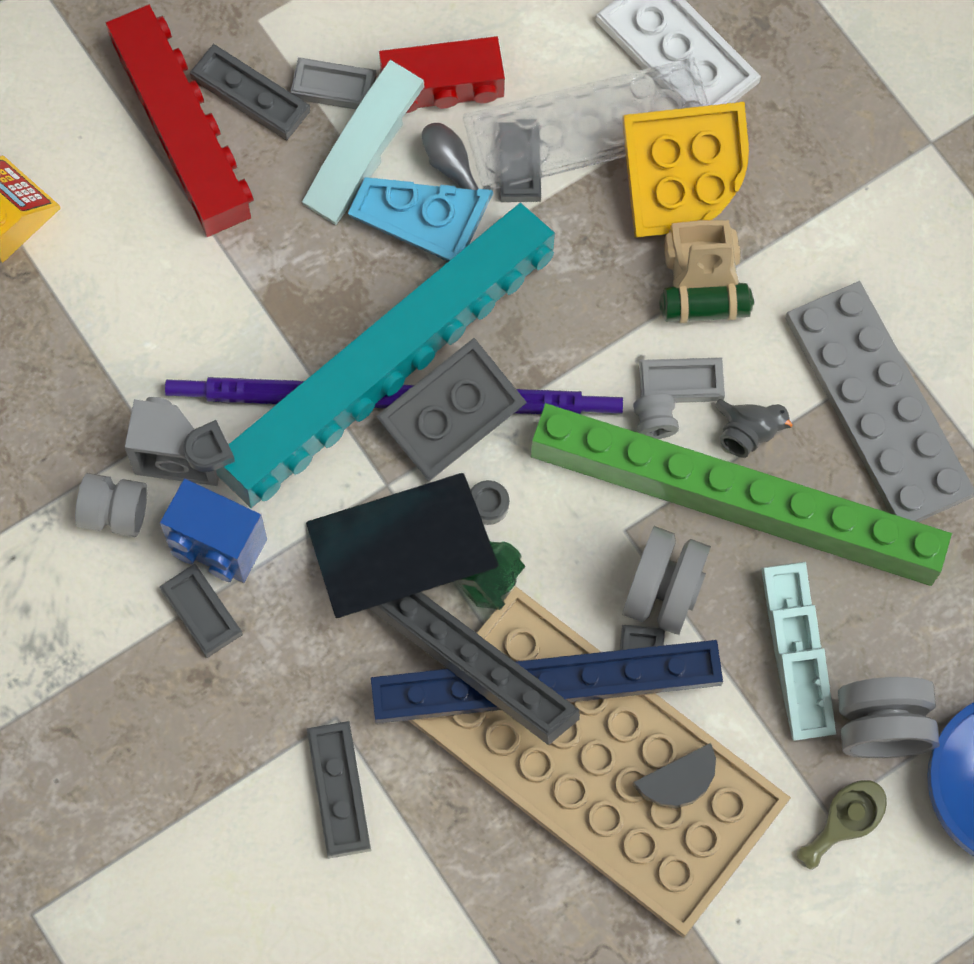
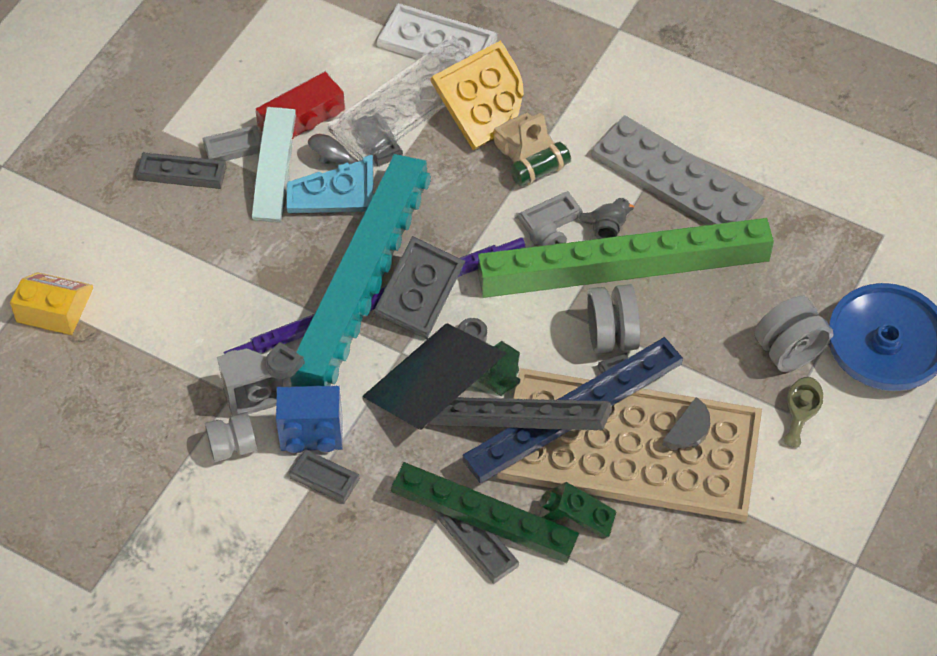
camera: 25 degrees left, 15 degrees down
red brick [106,4,254,237] -> none
light aqua slope [761,562,836,741] -> none
none -> dark green plate [390,462,580,564]
none -> dark green bracket [539,482,616,538]

